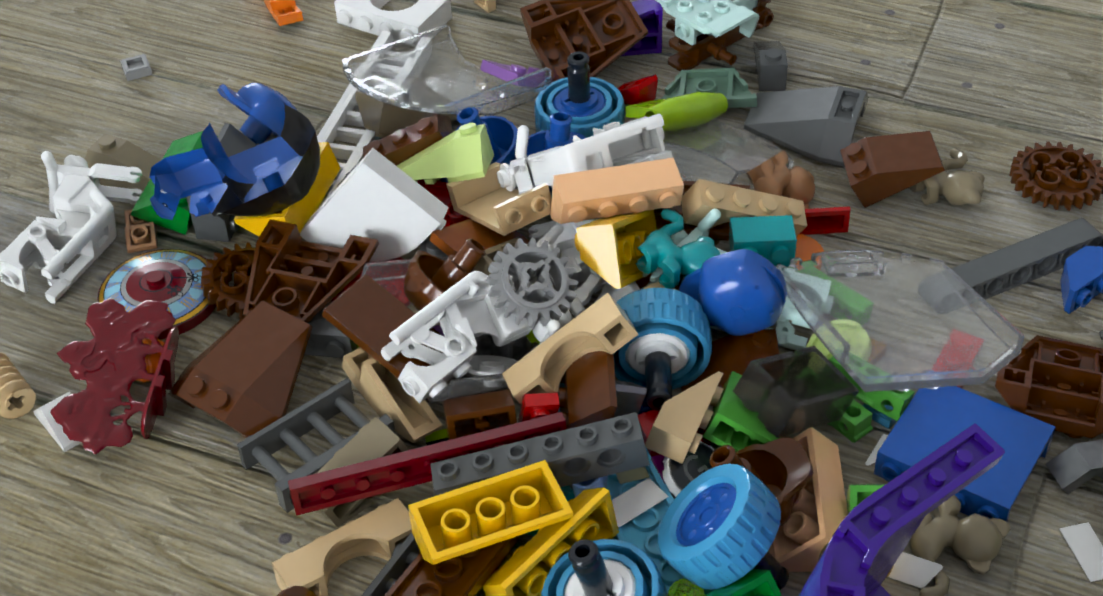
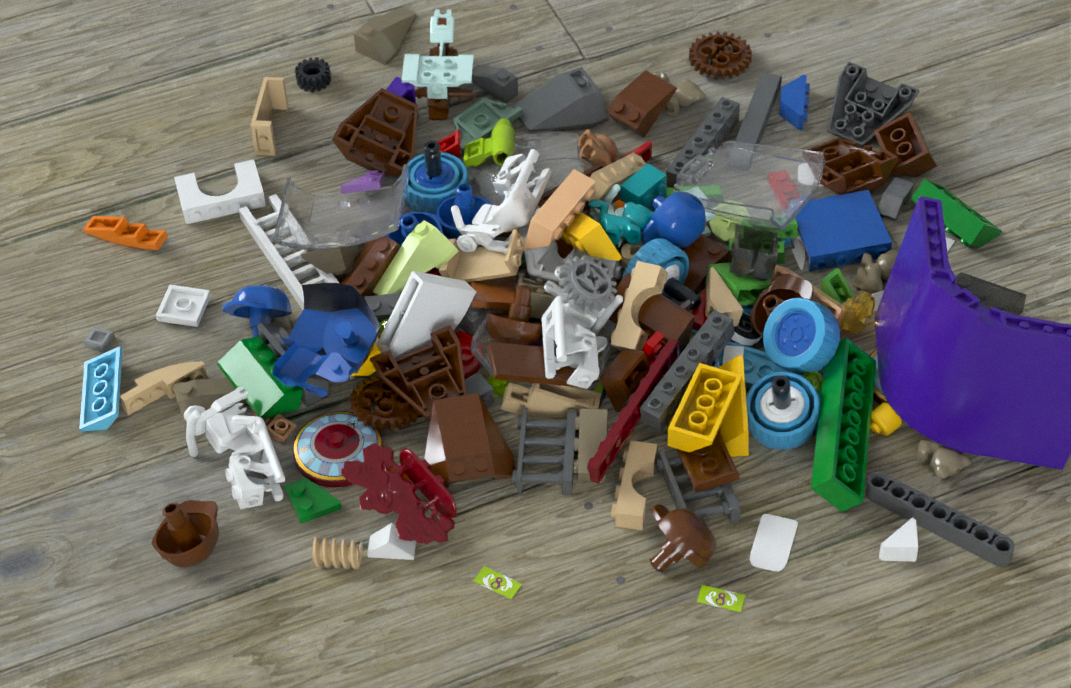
camera: 45 degrees left, 5 degrees up
none -> medium azure slope [80,346,122,432]
none -> tan slope [120,361,208,415]
none -> white plate [156,285,211,327]
none -> green wing [284,478,342,524]
none -> lime sticker [473,566,522,599]
none -> dark grey brick [666,97,740,188]

